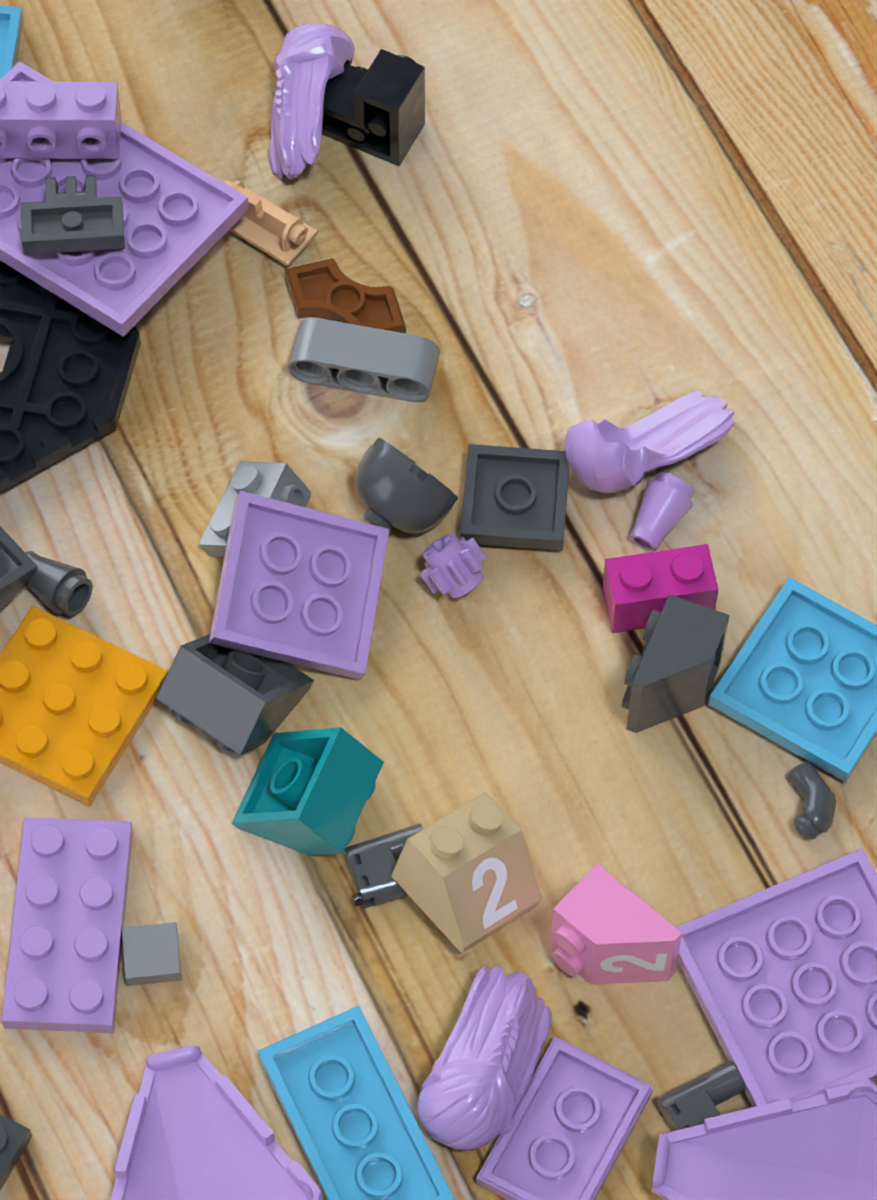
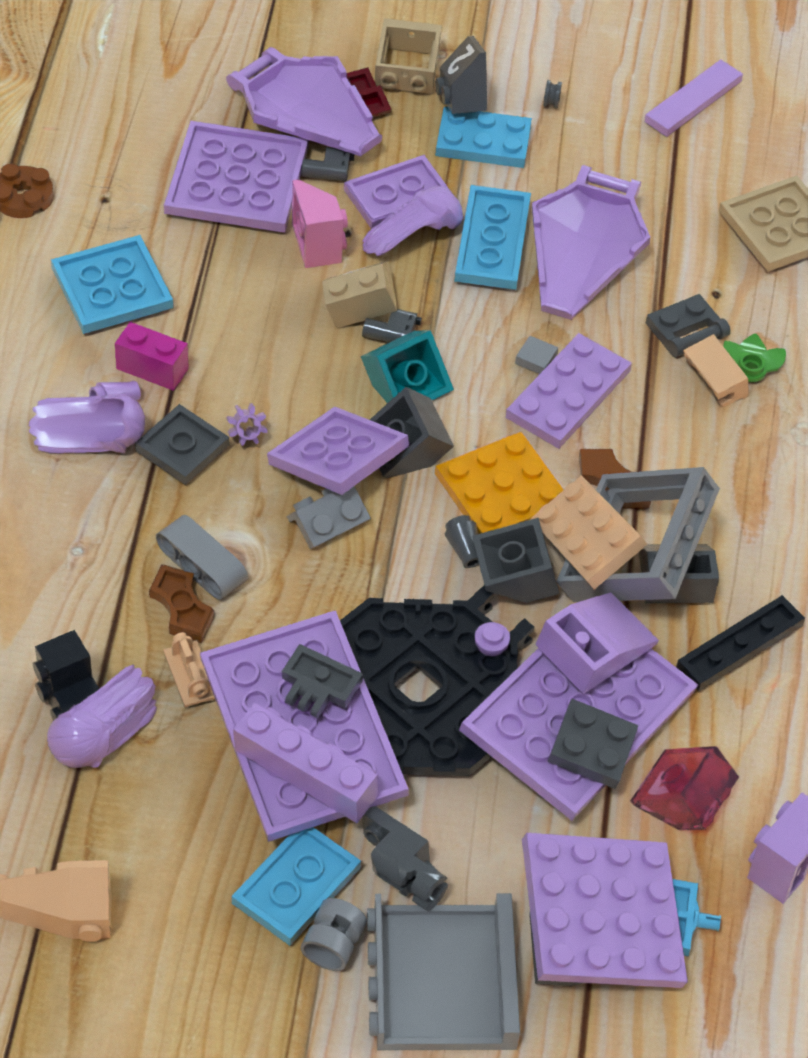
camera: 150 degrees left, 10 degrees down
dark grey cylinder [355,438,458,534] -> none
dark grey slope [622,594,730,733] -> none
dark grey arm [788,761,836,840] -> none

